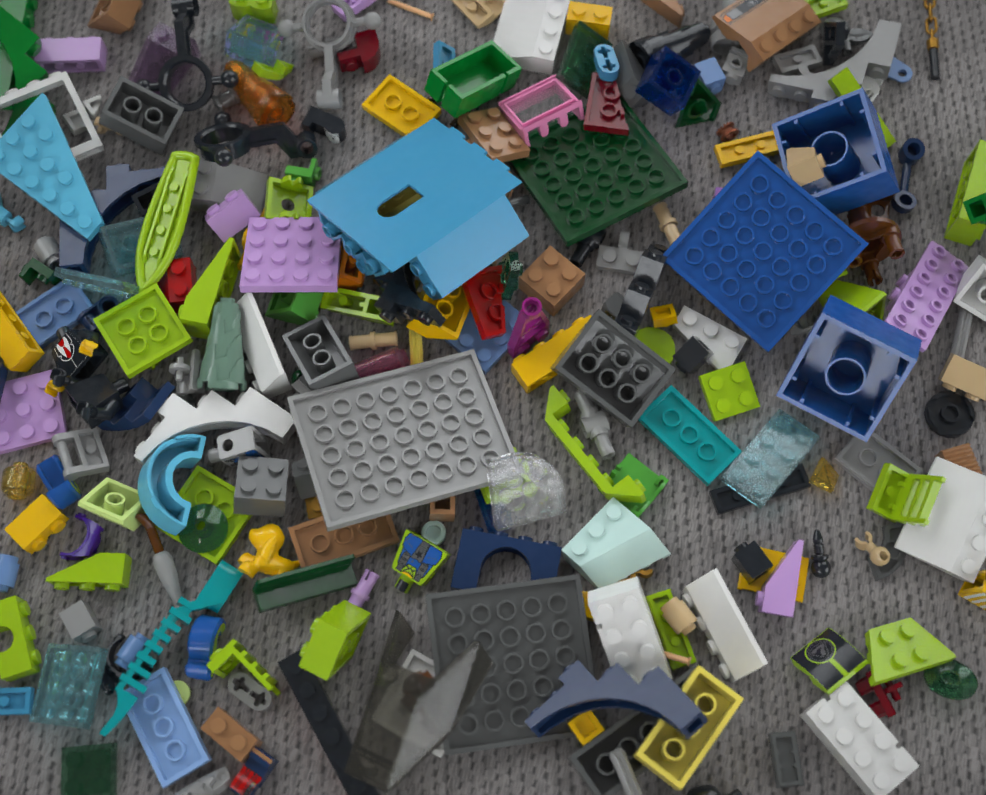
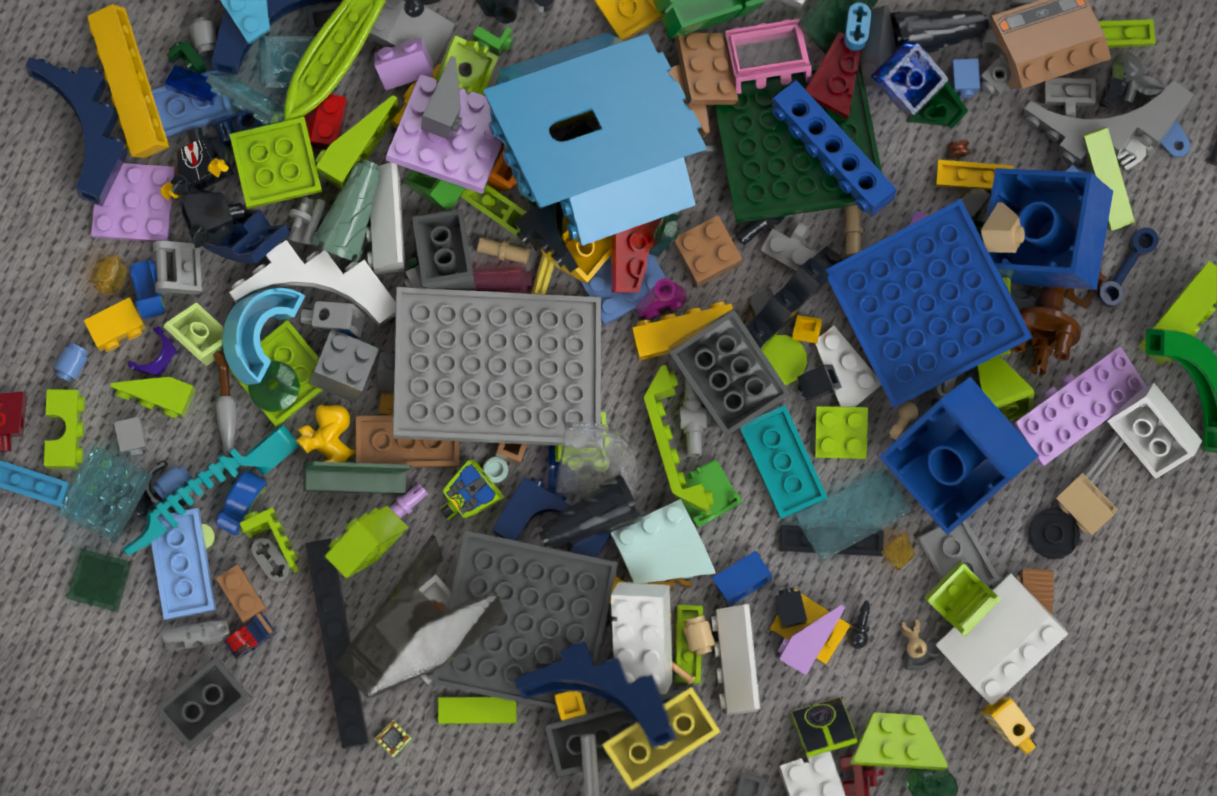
camera: 15 degrees right, 10 degrees up
none -> clear blue slope [164,65,222,106]
none -> slope [421,56,463,140]
none -> lime tile [438,697,517,724]
none -> black cone [539,473,643,548]
none -> blue hinge [712,551,772,607]
none -> blue brick [772,80,897,217]
none -> tan arm [889,402,918,440]

